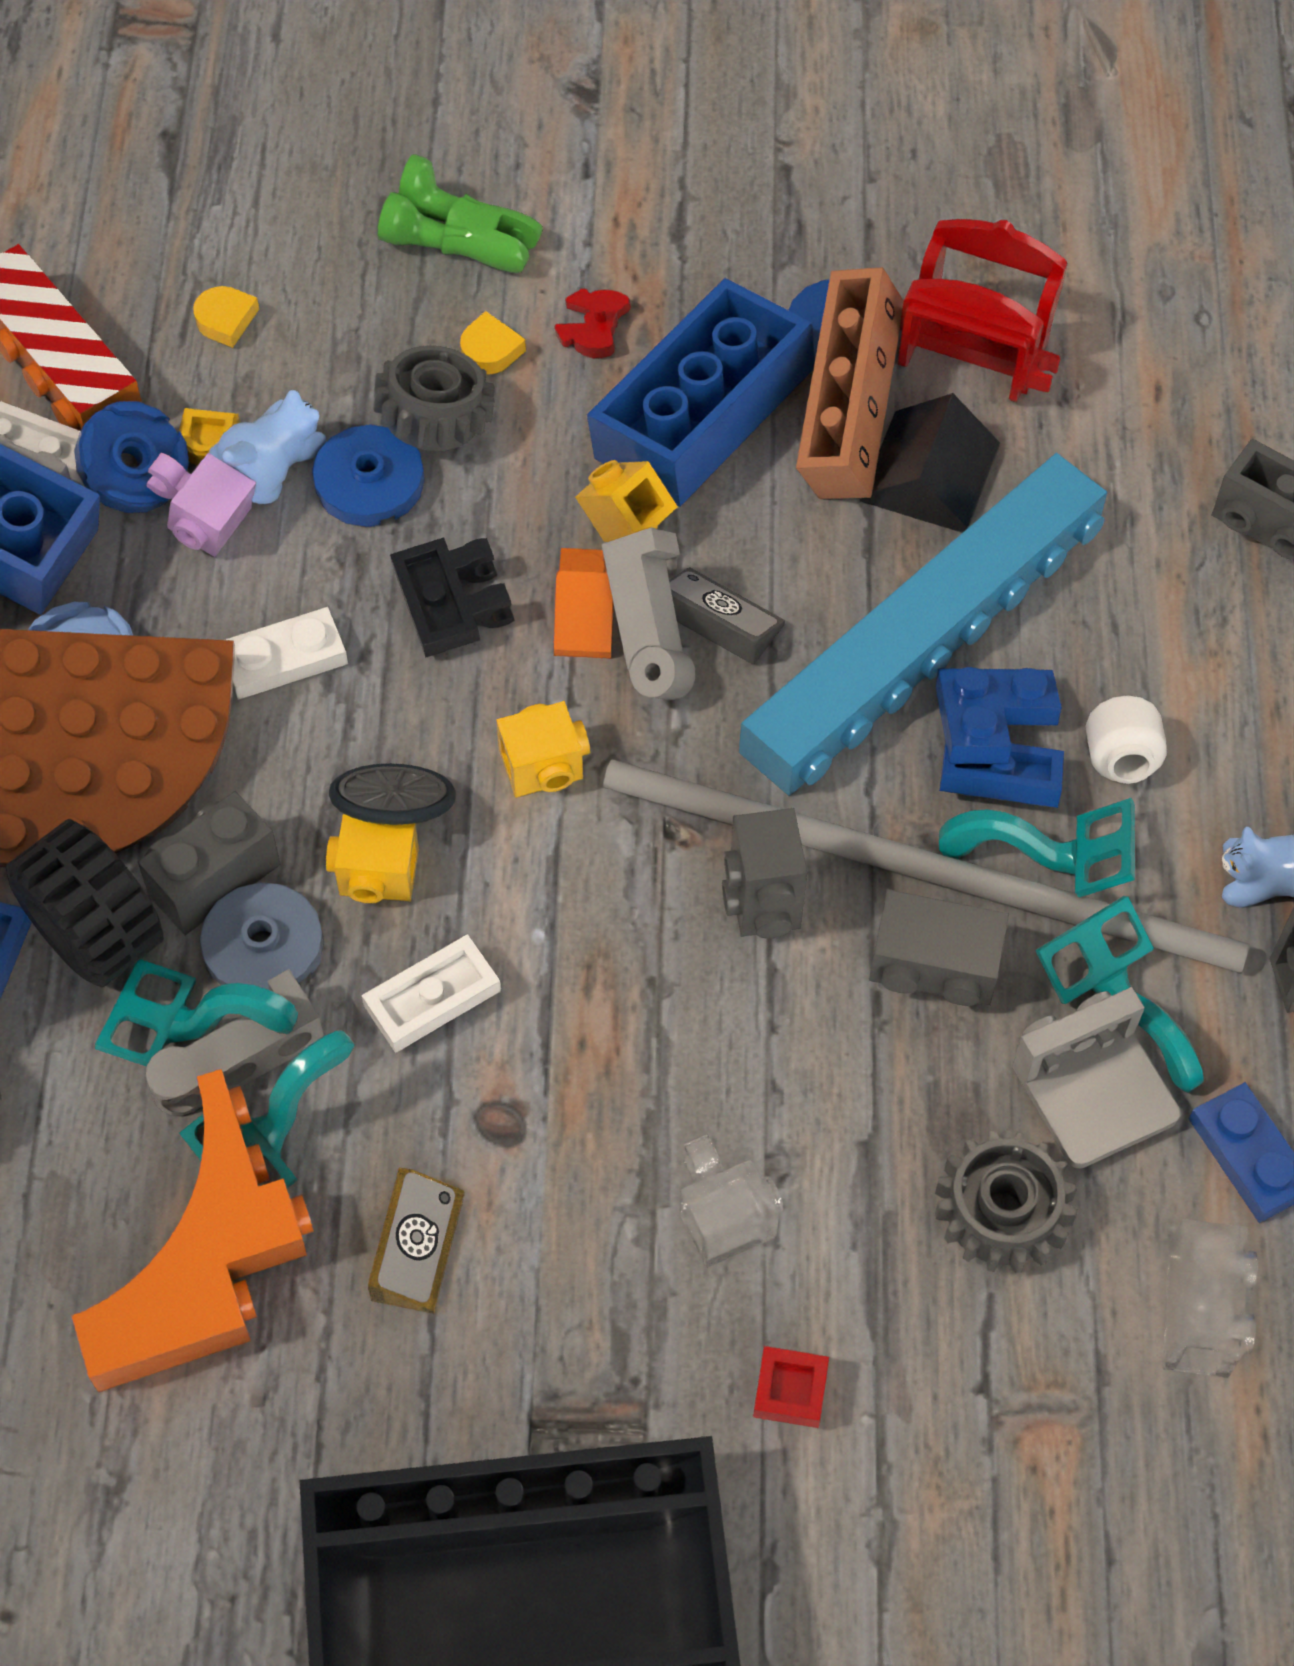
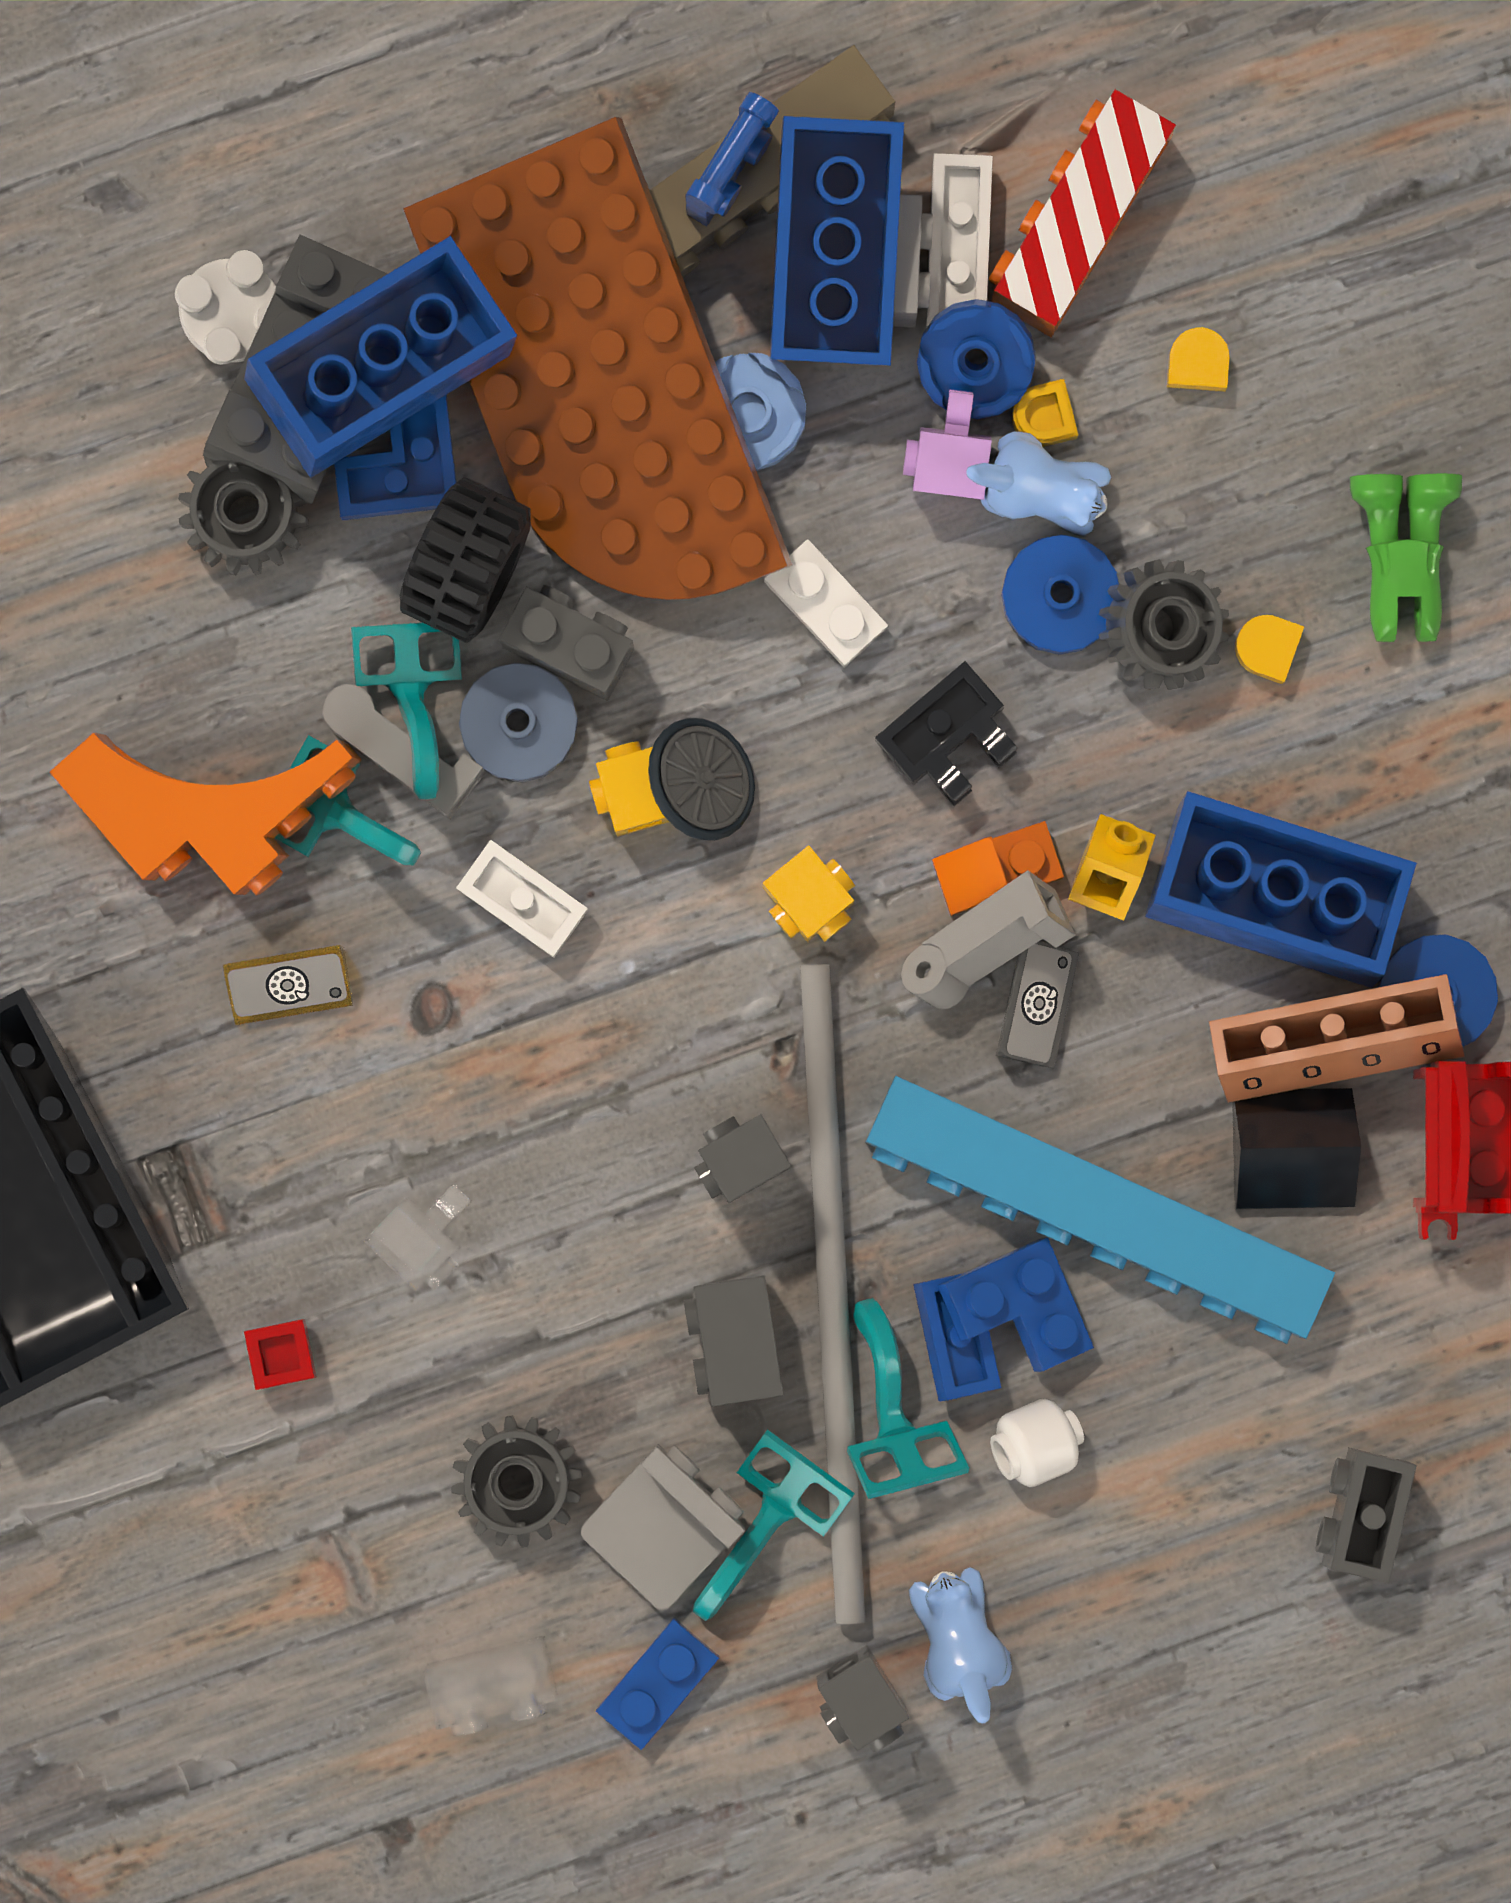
camera: 70 degrees right, 25 degrees up
red piece [554,288,631,359] -> none

